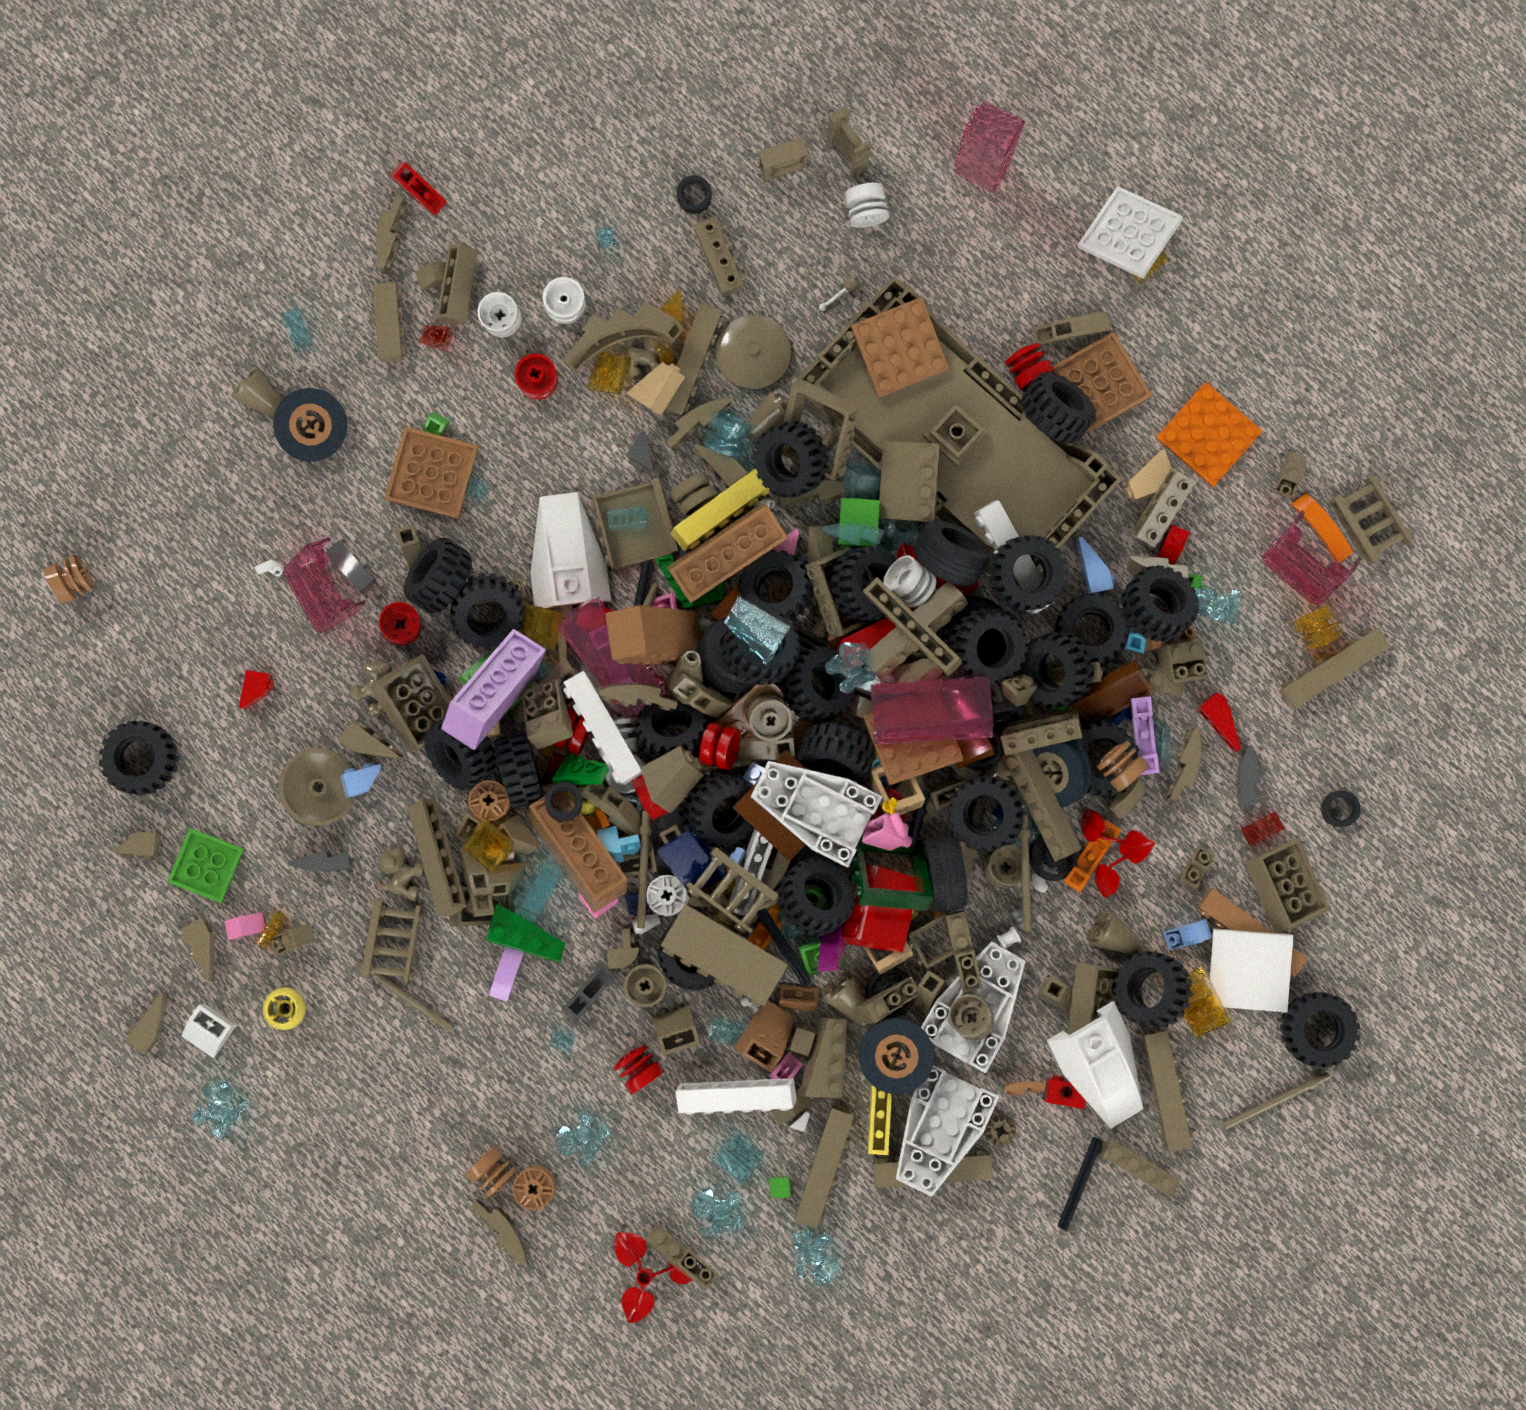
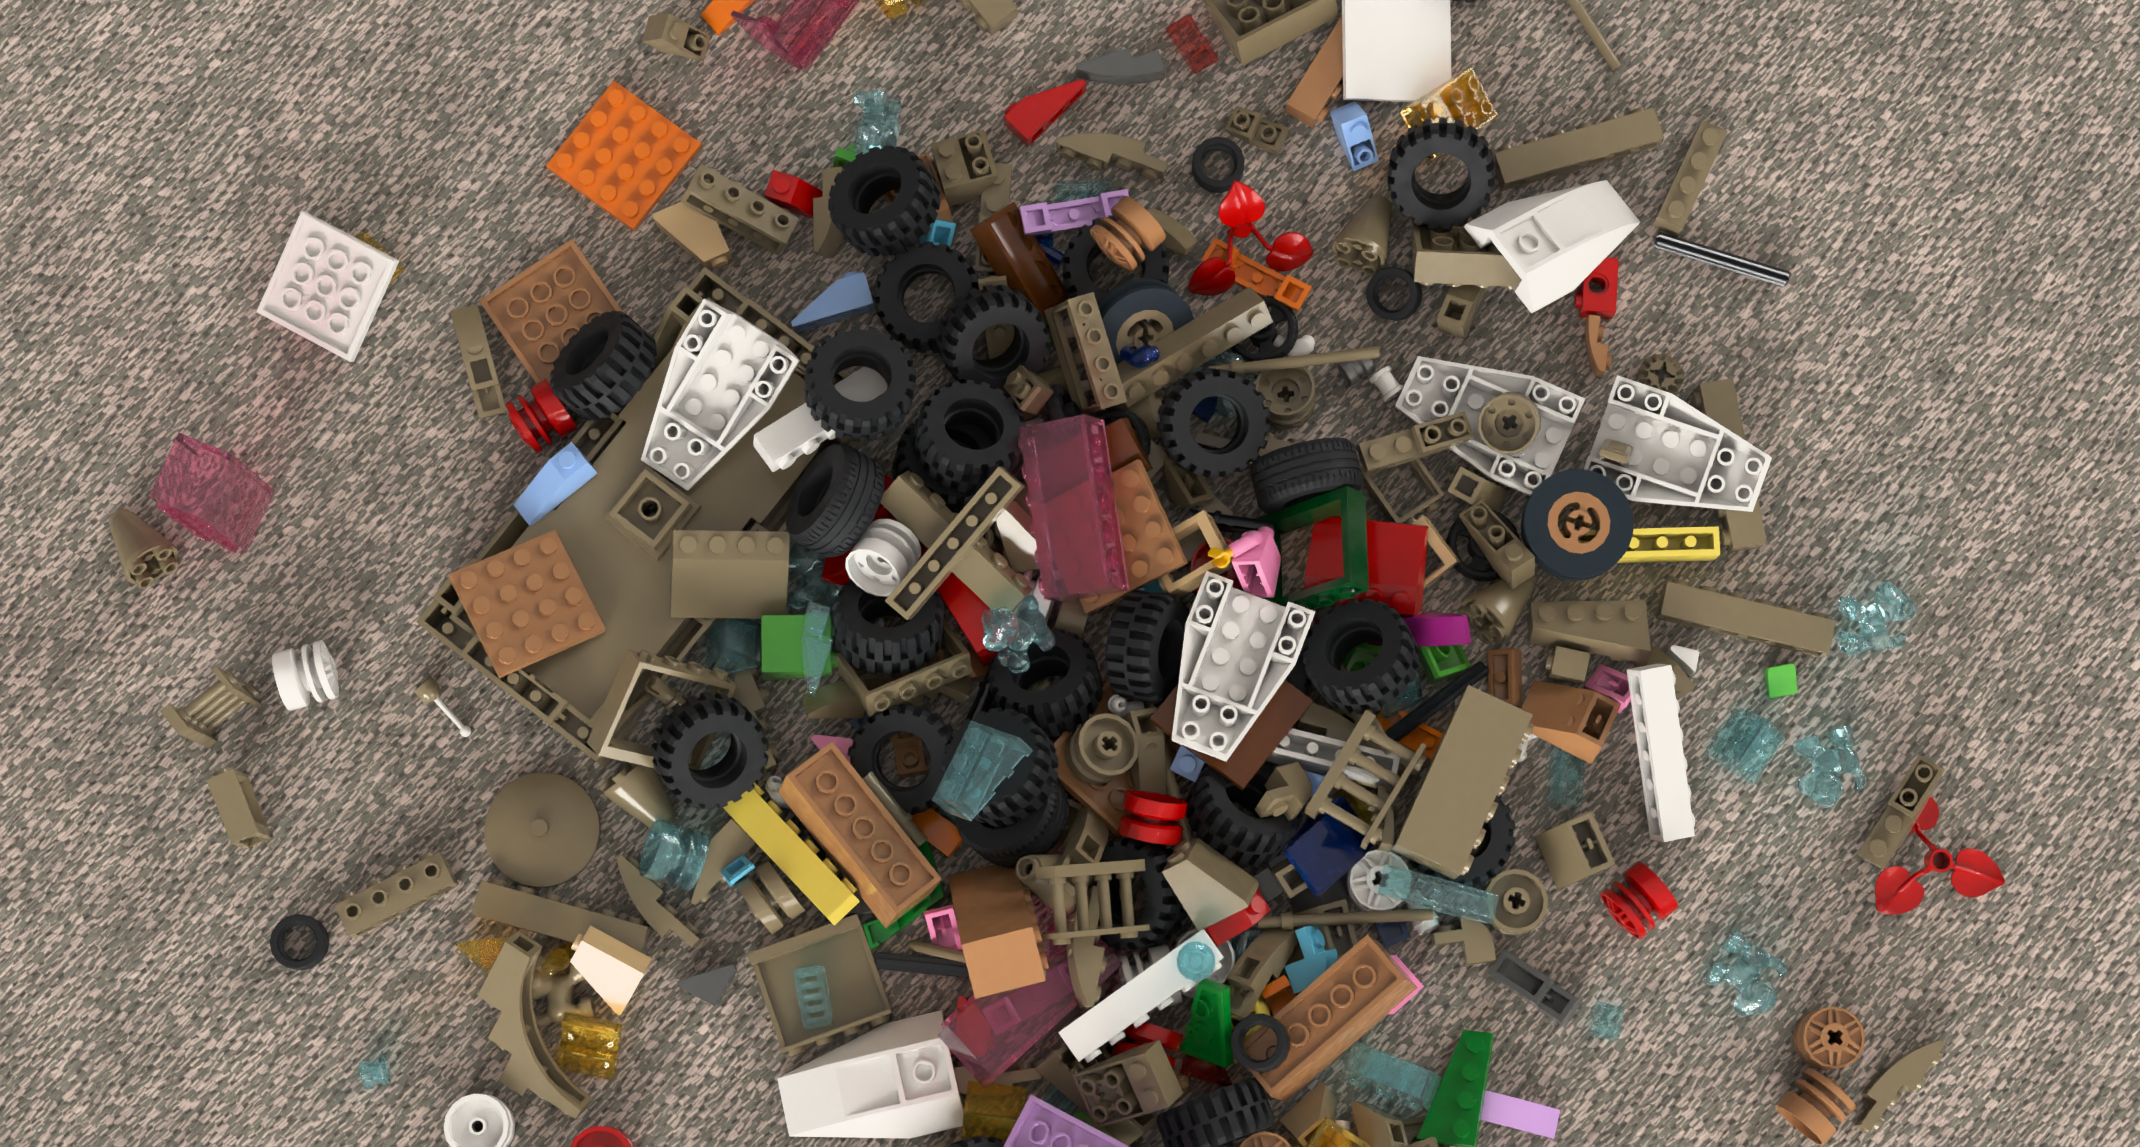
camera: 90 degrees left, 5 degrees down
none -> dark tan cone [109,509,179,589]
none -> light blue slope [513,442,598,527]
none -> white wedge [641,299,800,491]
none -> medium azure slope [720,855,755,887]
none -> dark tan pin [863,772,928,848]
none -> dark tan fence [1035,859,1150,945]
none -> white arm [1108,695,1144,717]
none -> clear blue arm [1120,345,1160,368]
none -> clear light blue wheel [1177,942,1215,981]
none -> black tyre [1192,137,1245,193]
none -> dark tan brick [1255,762,1312,821]
none -> black tyre [1366,267,1423,321]
none -> clear light blue slope [1378,864,1499,925]
none -> dark tan slope [1599,439,1632,467]

